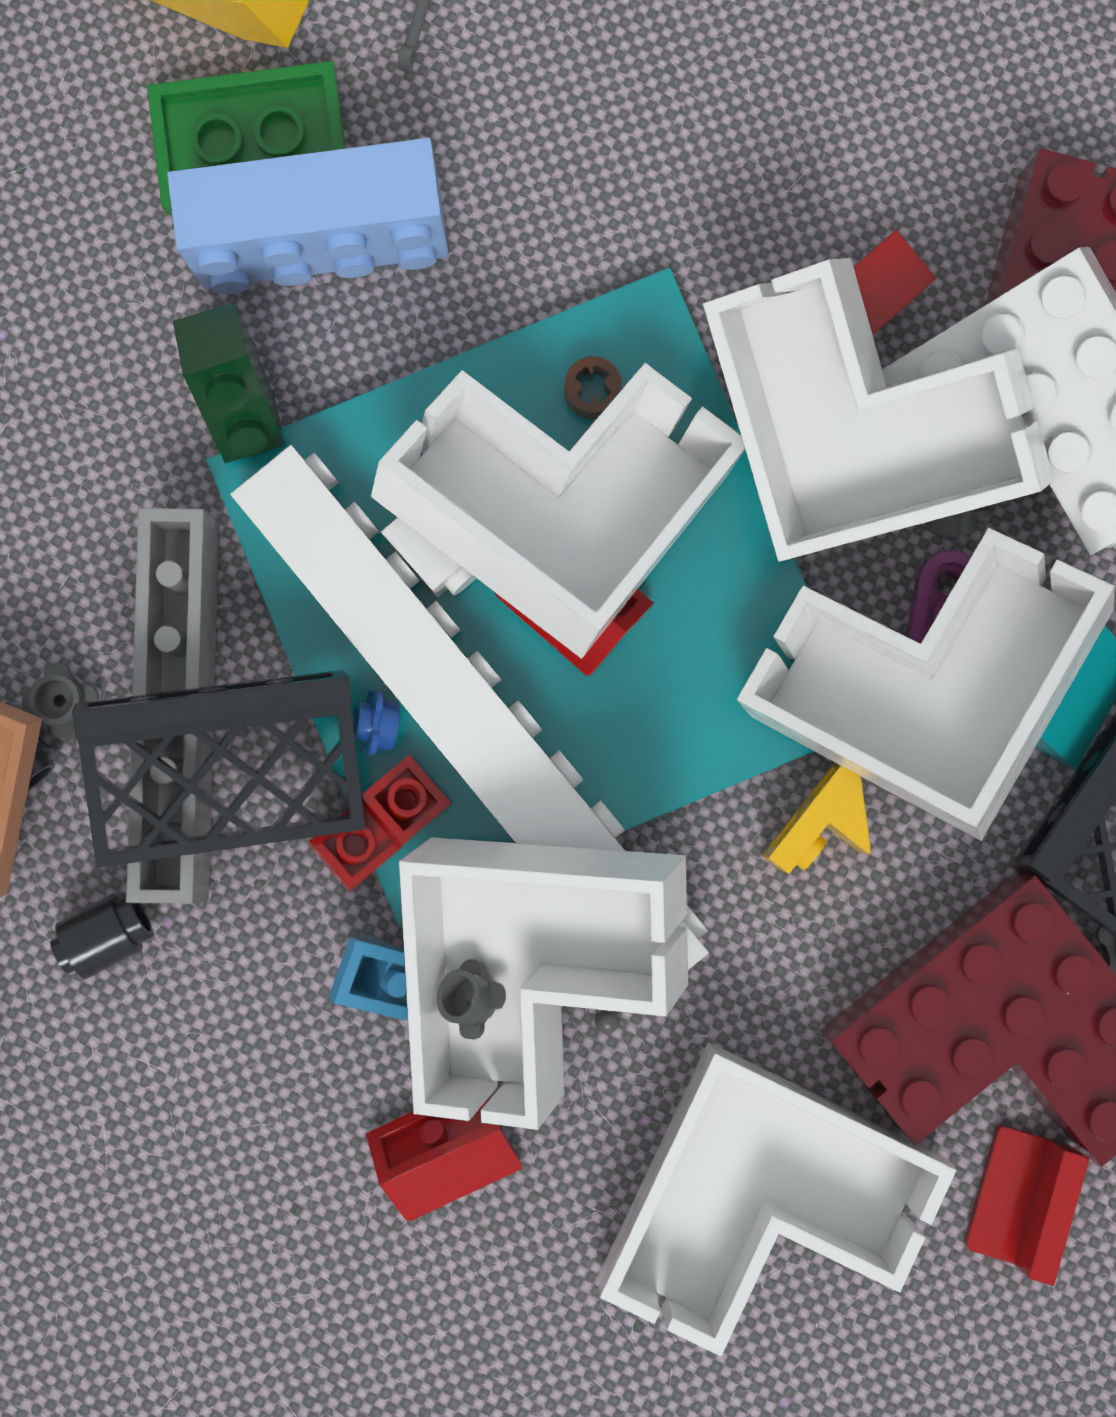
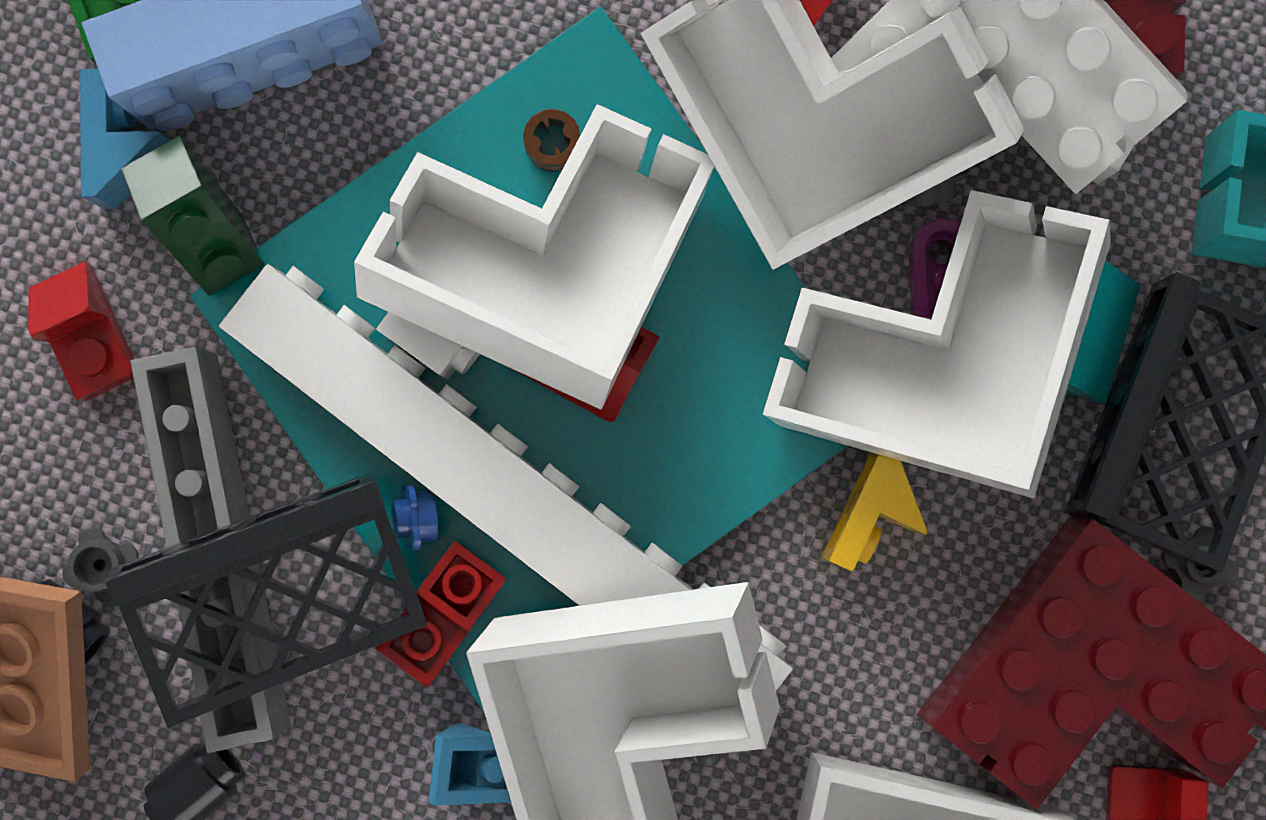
camera: 20 degrees left, 0 degrees up
dark grey plate [437,959,506,1040] -> none
none -> red slope [28,261,134,401]
none -> dark azure slope [80,69,171,209]

